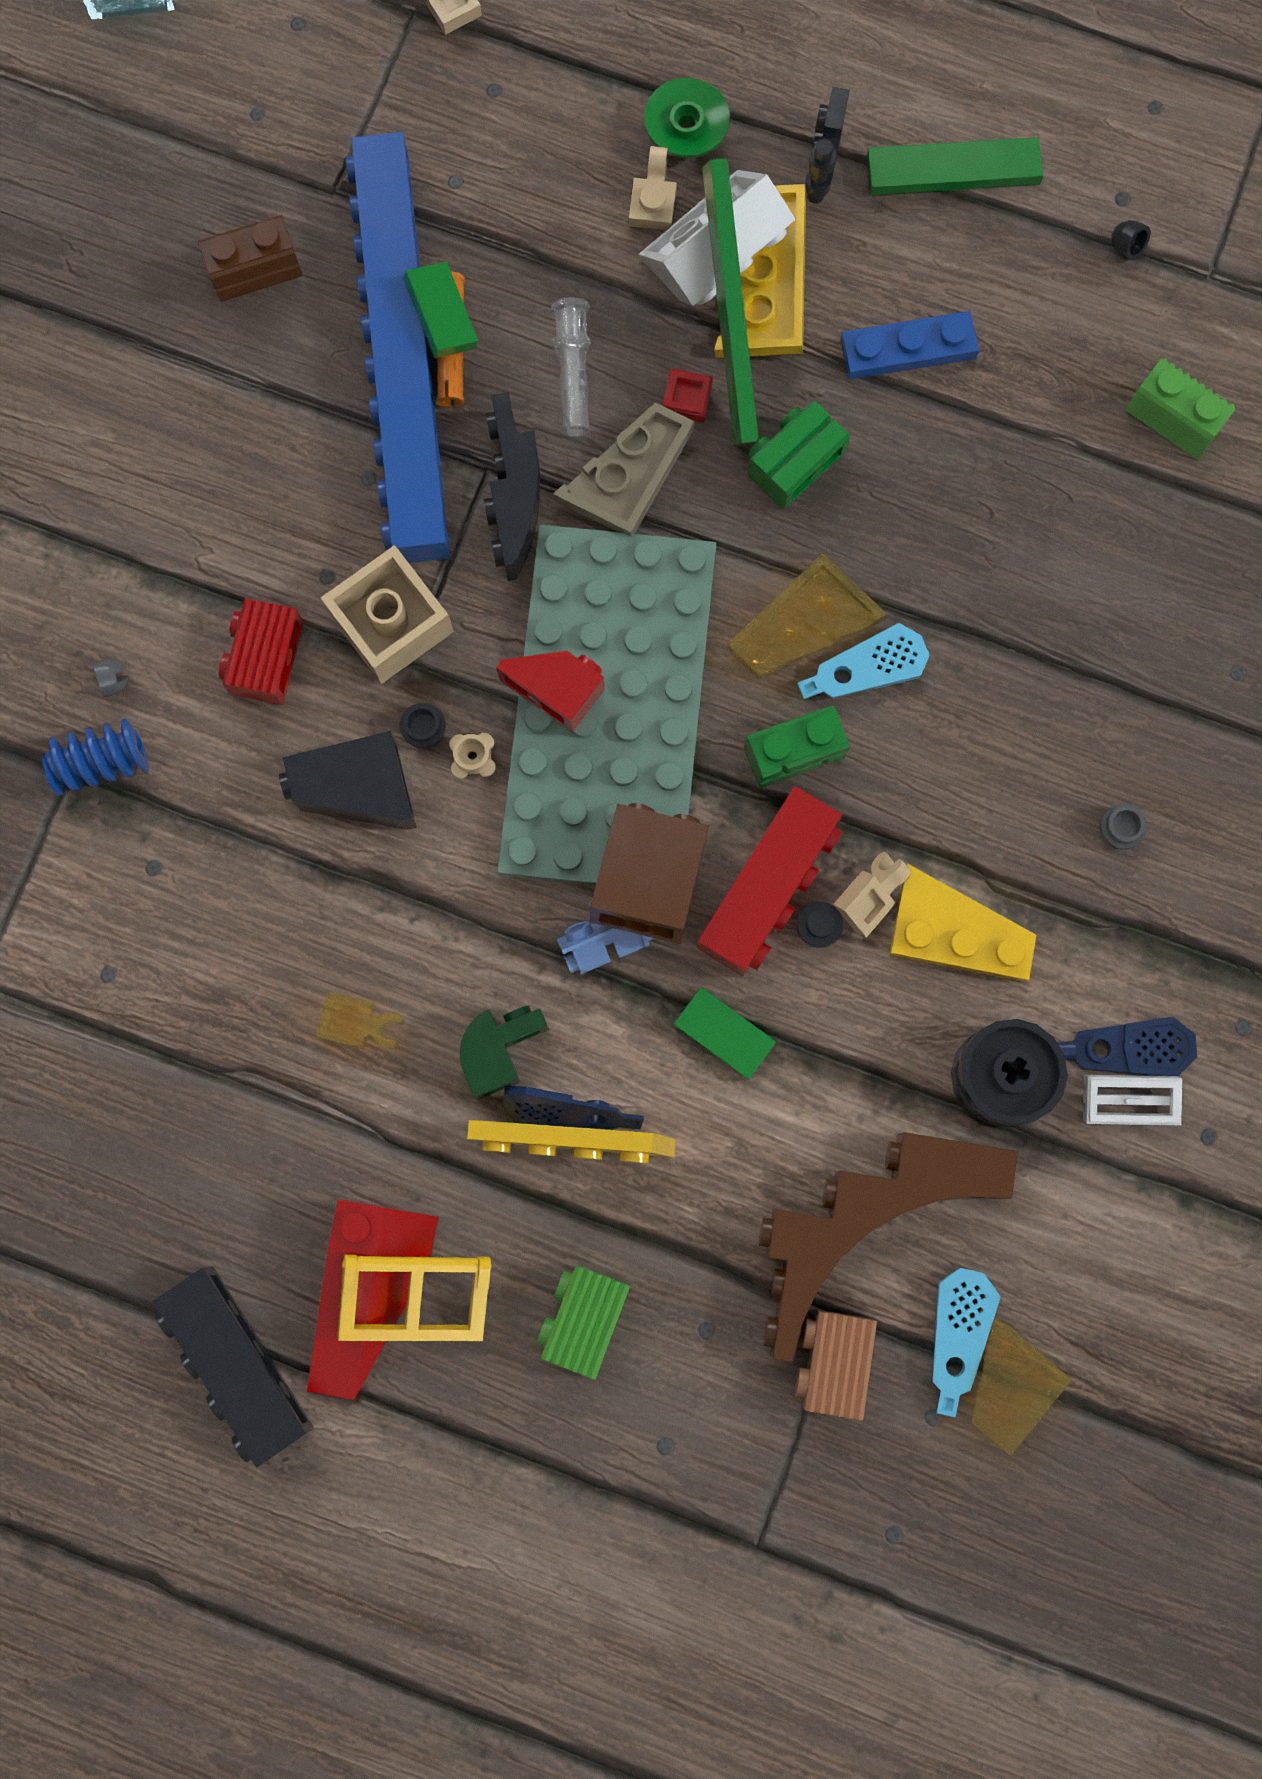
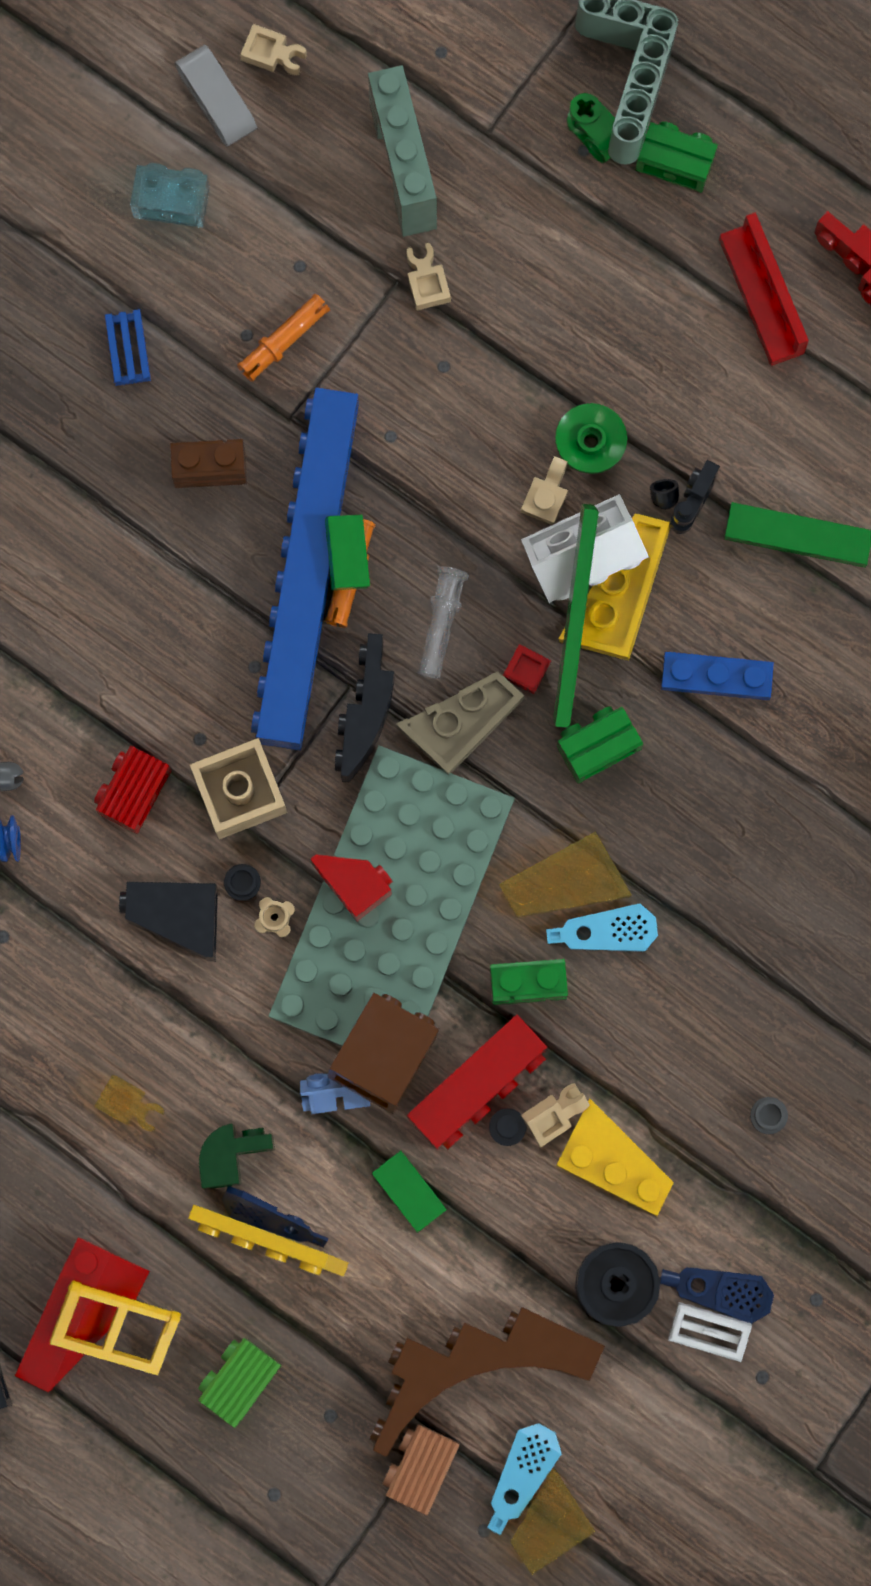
camera: 15 degrees right, 0 degrees up
none -> blue tile [105,309,151,386]
none -> orange pin [237,294,330,382]
none -> black hinge [650,479,679,510]

